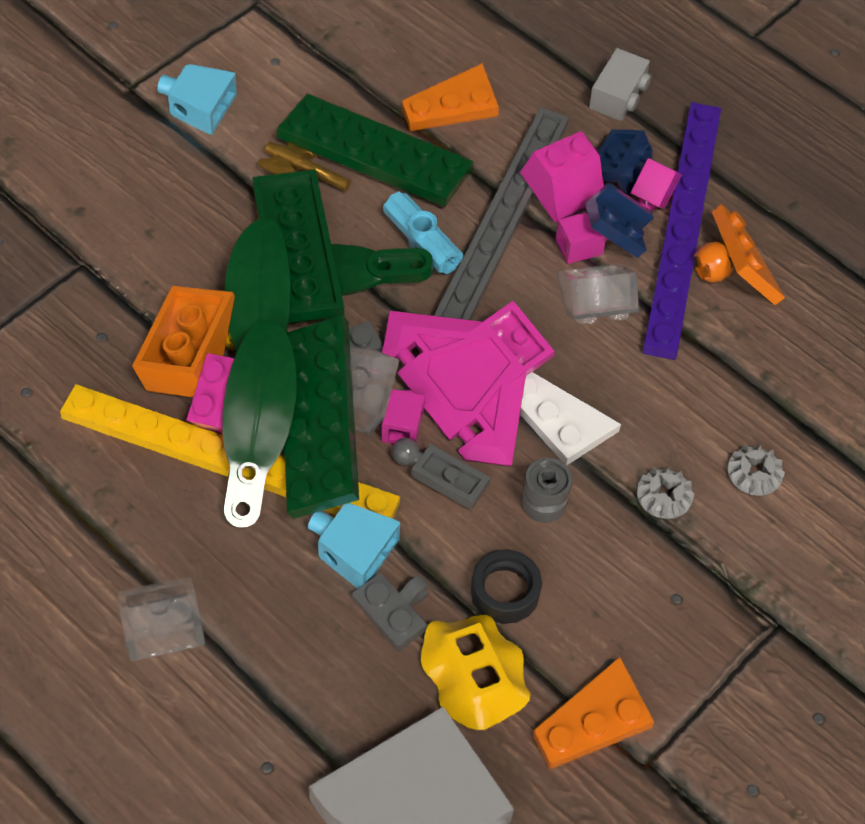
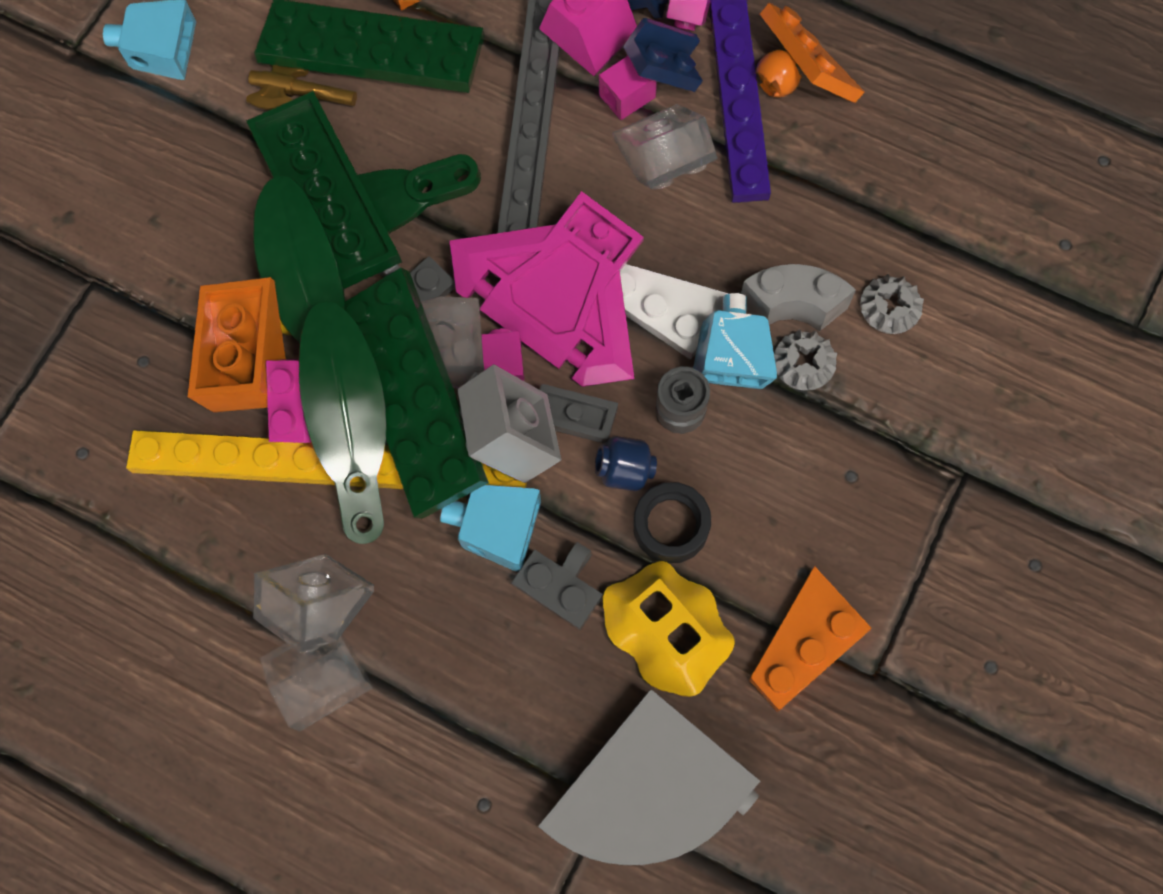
camera: 10 degrees left, 15 degrees up
medium azure piece [383,191,463,275] -> none
none -> clear slope [254,554,374,653]
none -> light grey brick [458,364,562,483]
none -> dark blue head [595,436,657,491]
none -> medium azure torso [693,293,777,389]
none -> light grey brick [741,264,856,332]

